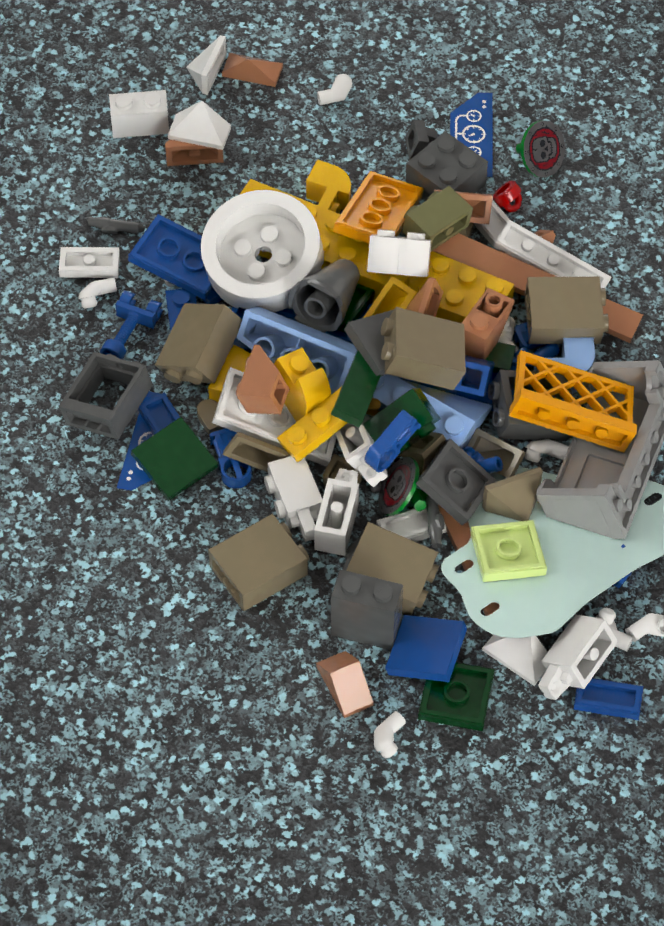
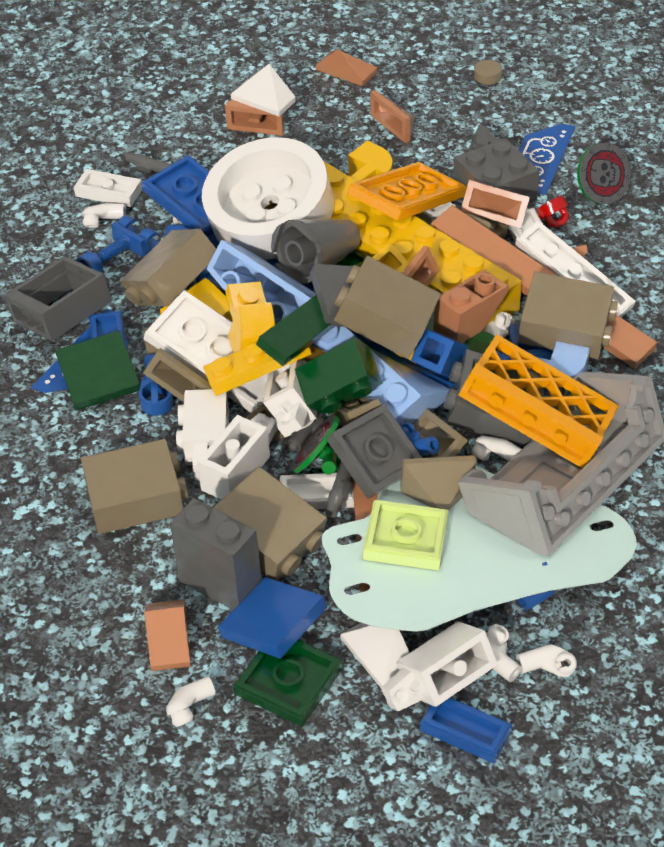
camera: 20 degrees right, 10 degrees down
white brick [109,90,169,138] -> none
white slope [186,35,227,95] -> none
nougat slope [236,345,289,414] -> none
white arm [317,74,352,105] -> none
blue piece [365,410,421,472] -> none
white brick [367,229,432,277] -> none
olive brick [402,186,473,251] -> none
none -> nougat slope [370,90,416,143]
none -> dark tan tile [474,60,502,85]

